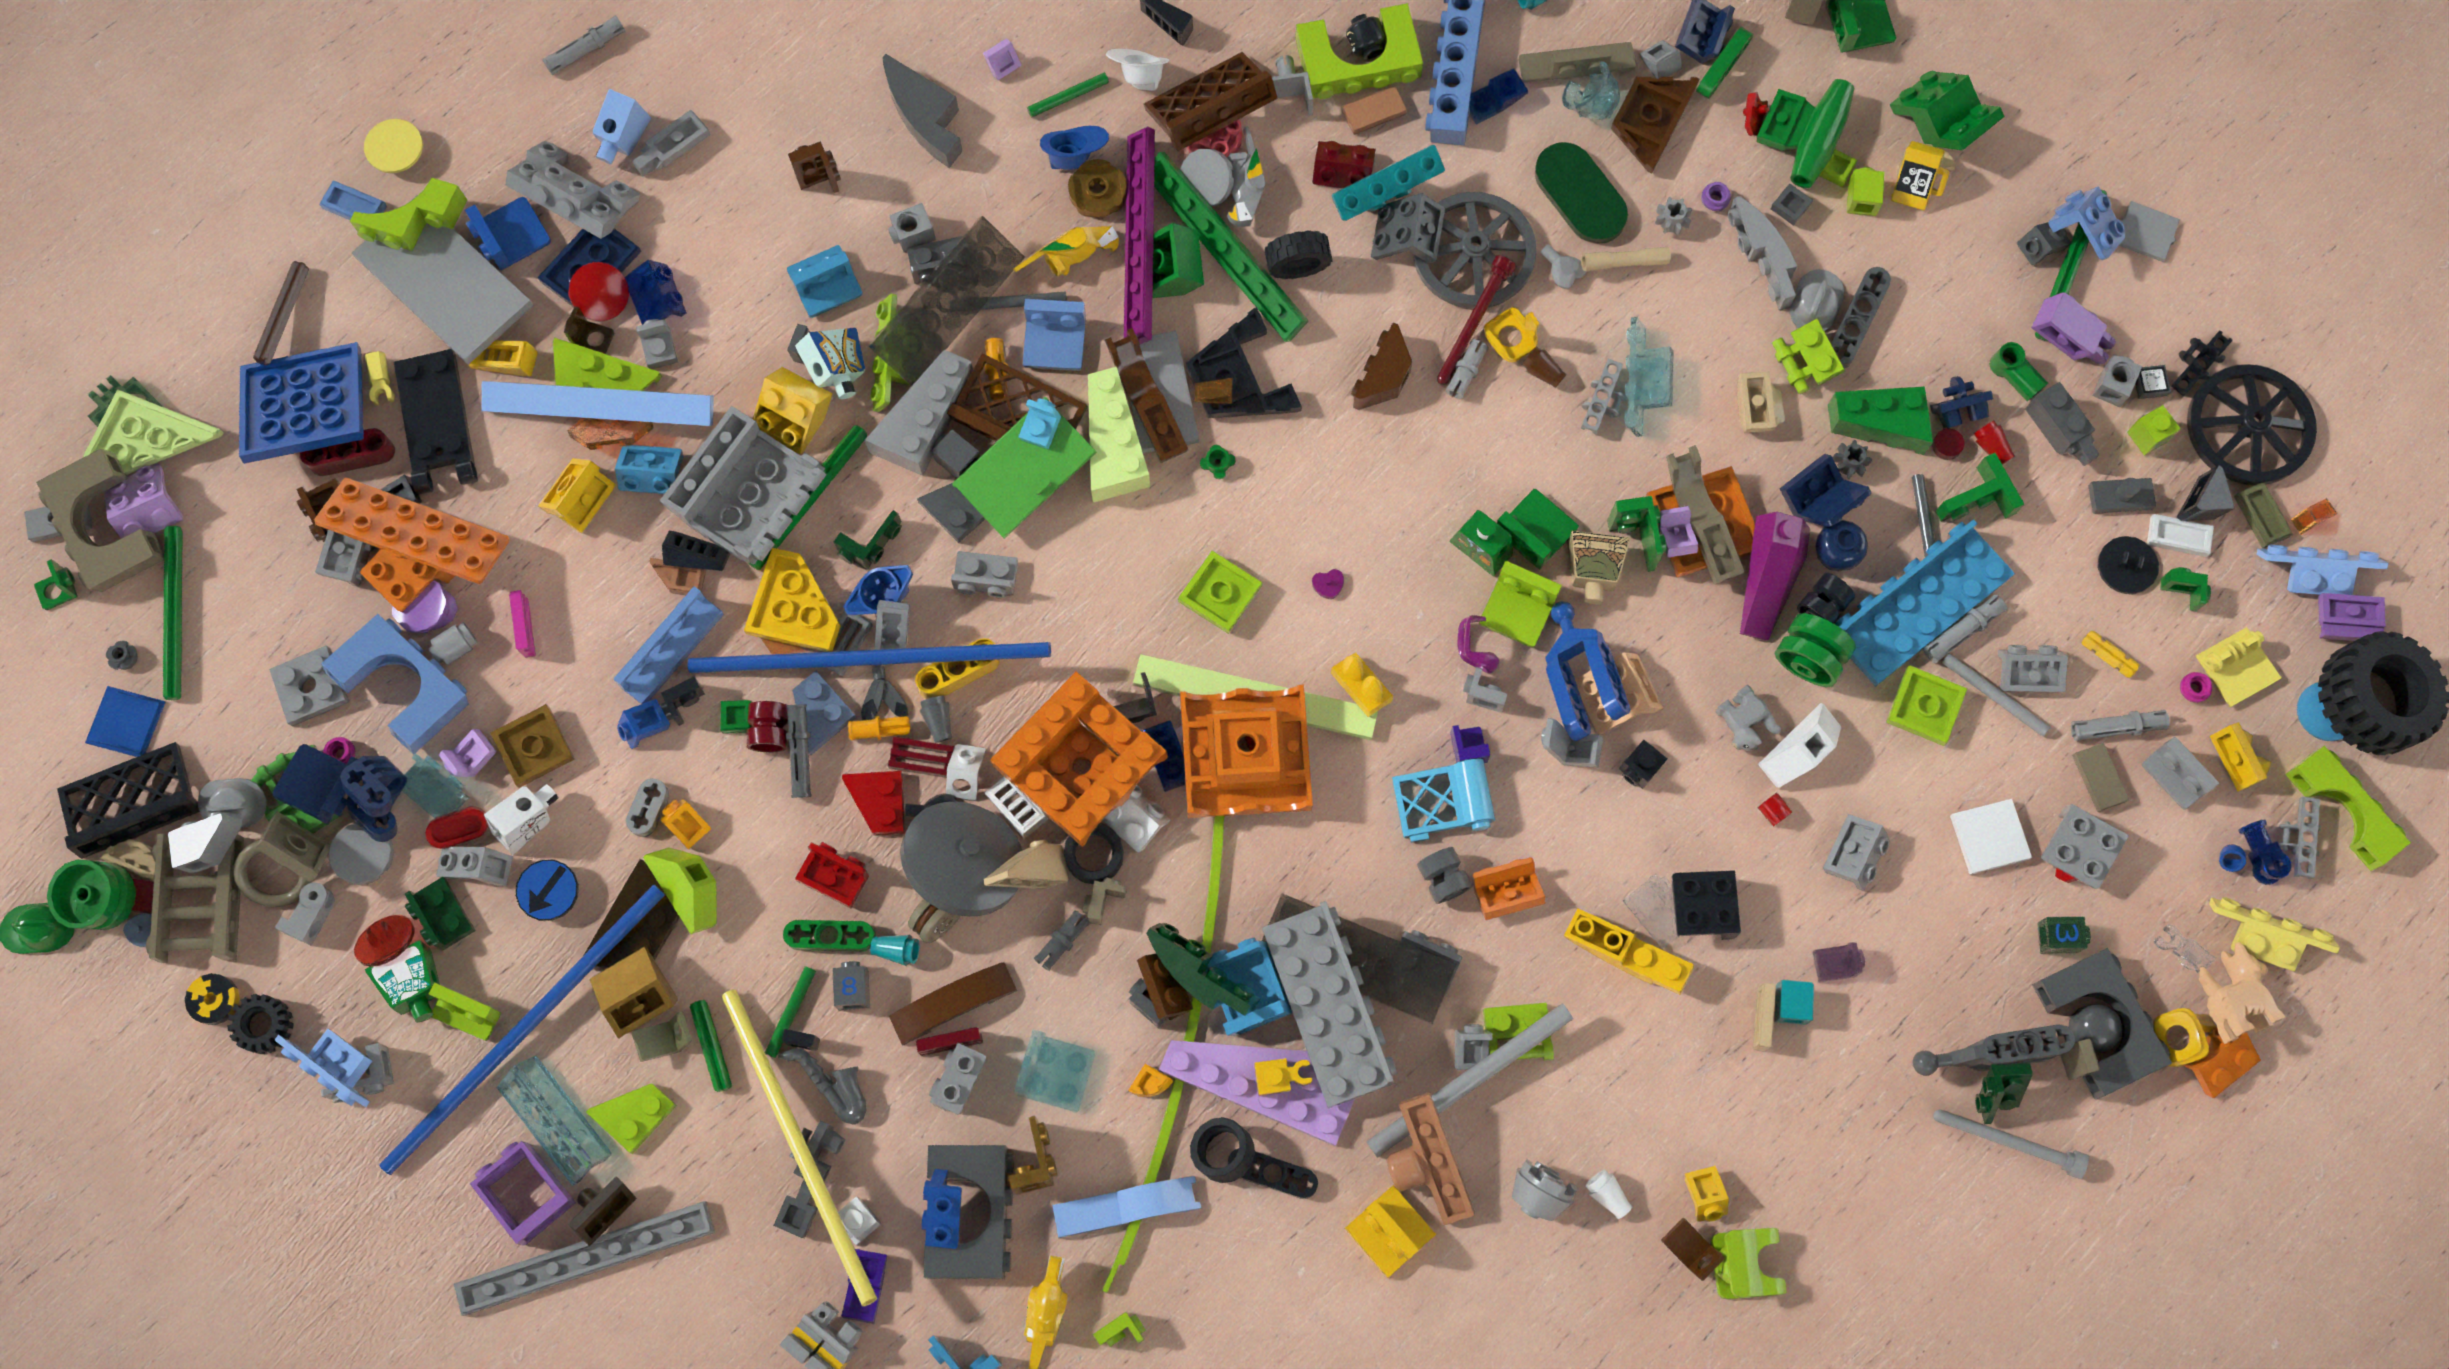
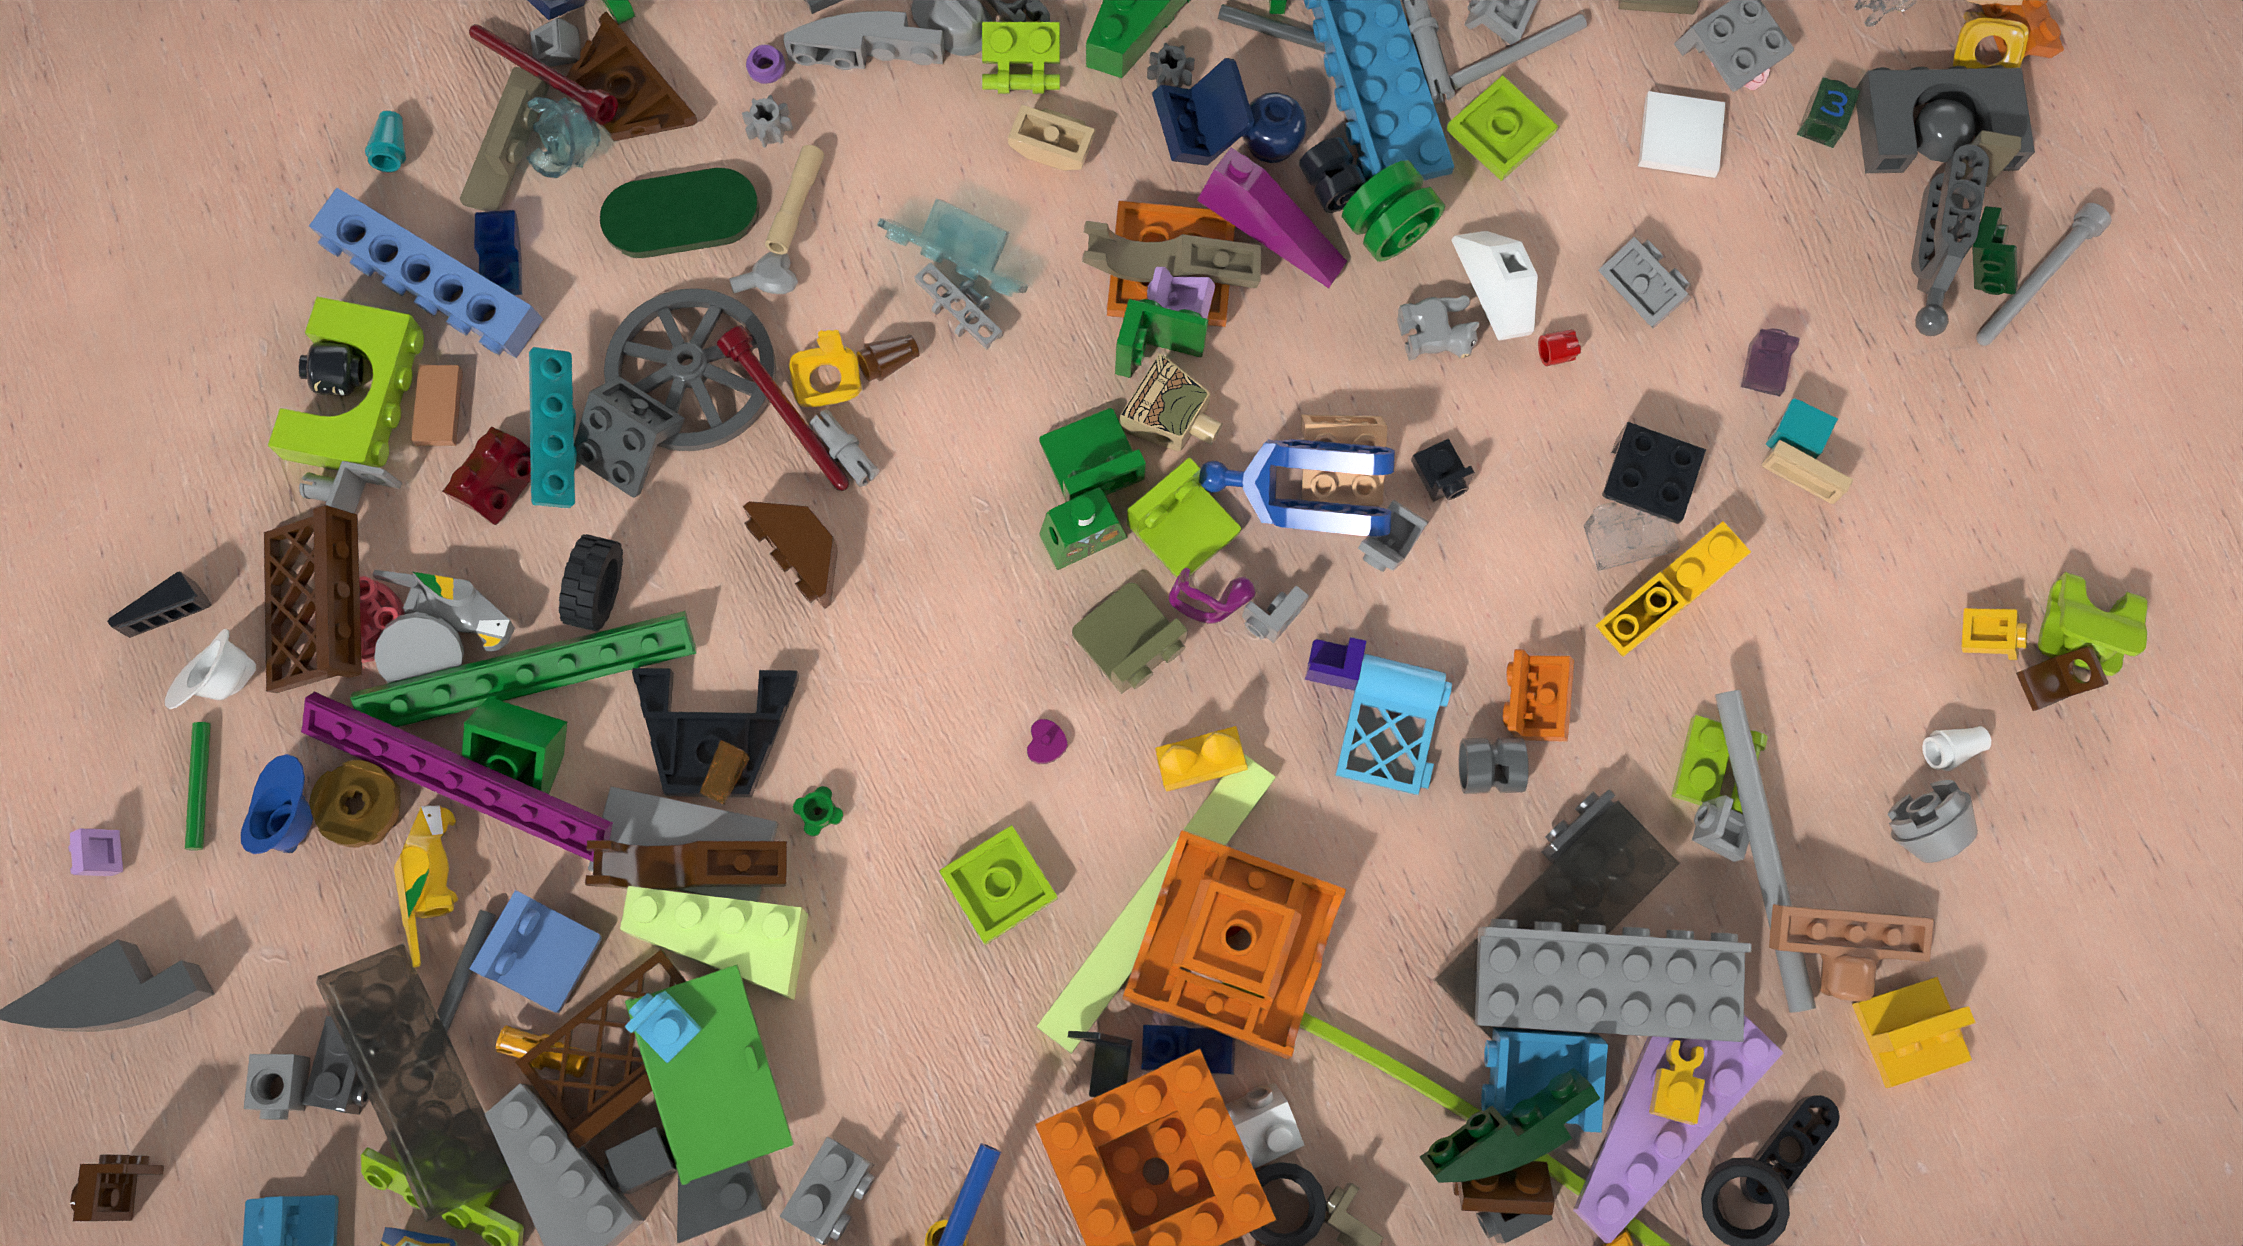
camera: 70 degrees left, 0 degrees up
none -> dark red piece [469,24,618,125]
none -> olive bracket [1072,582,1188,694]

